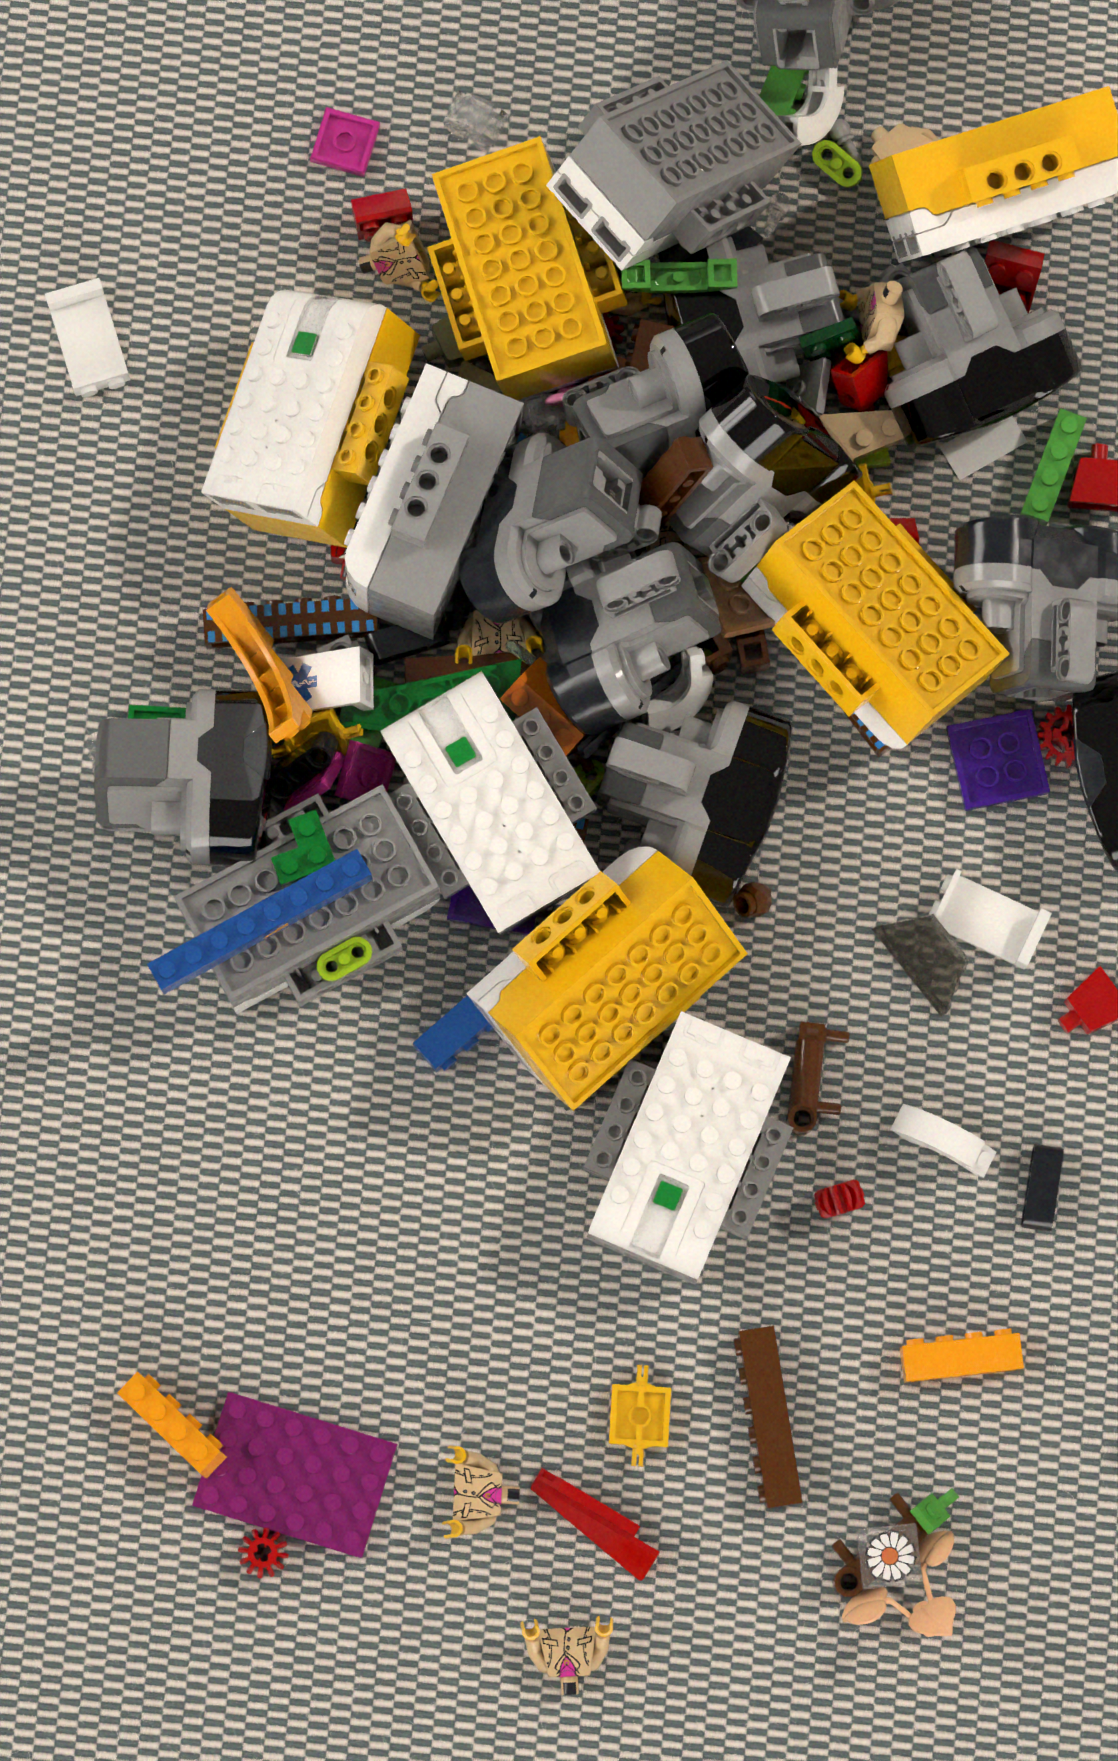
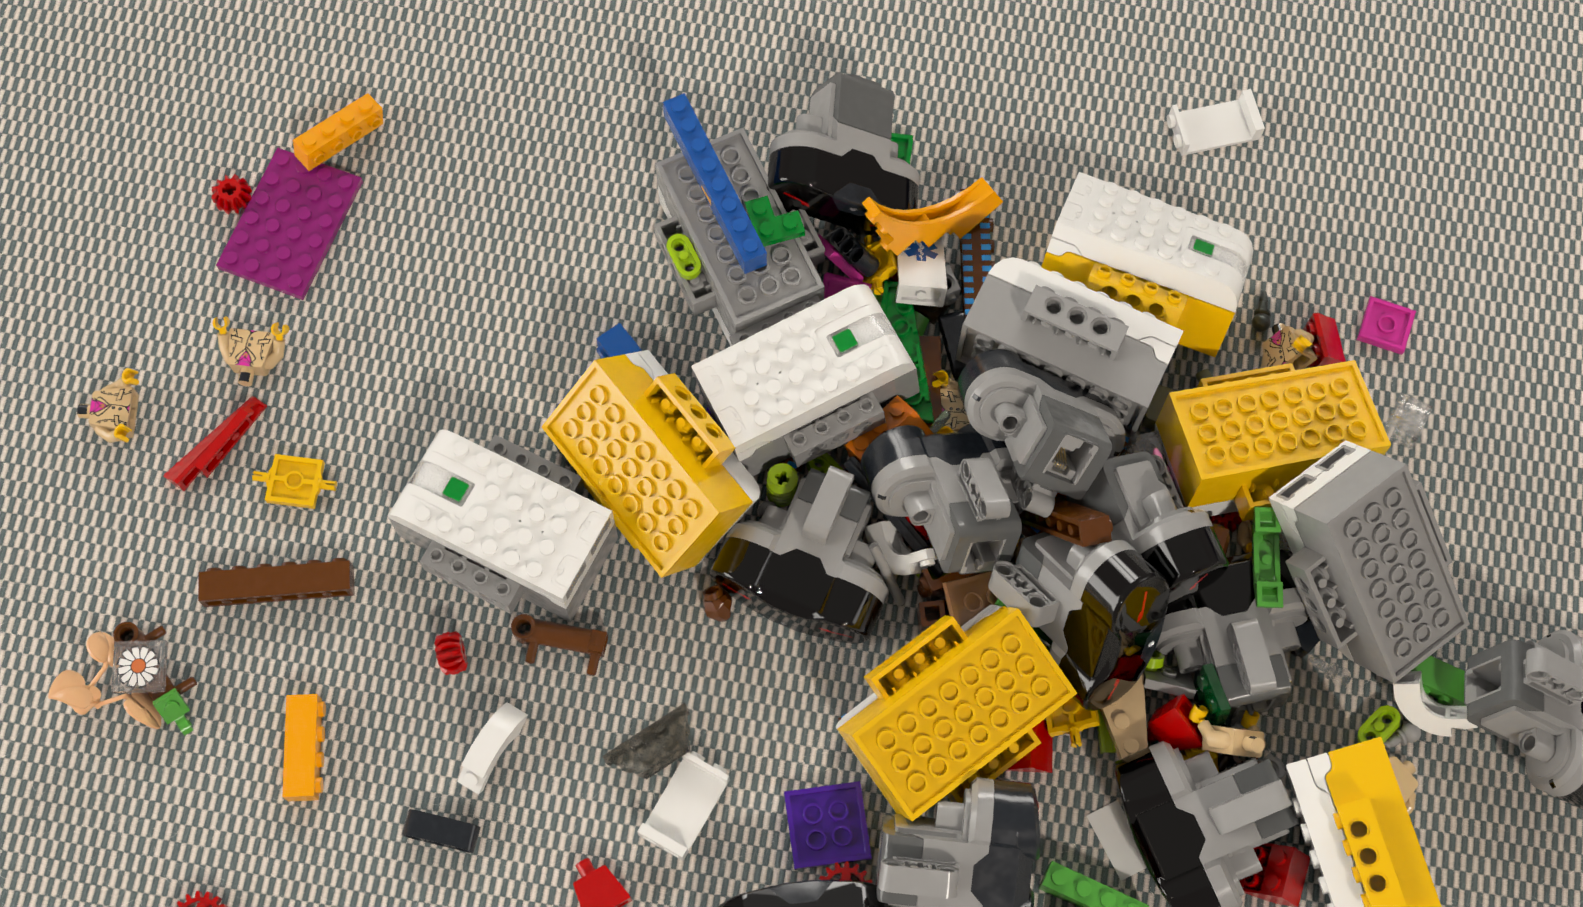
camera: 95 degrees right, 10 degrees down
none -> lime piece [766,463,798,507]
none -> light grey bar [868,542,906,606]
none -> pearl dark grey bar [1252,291,1271,332]

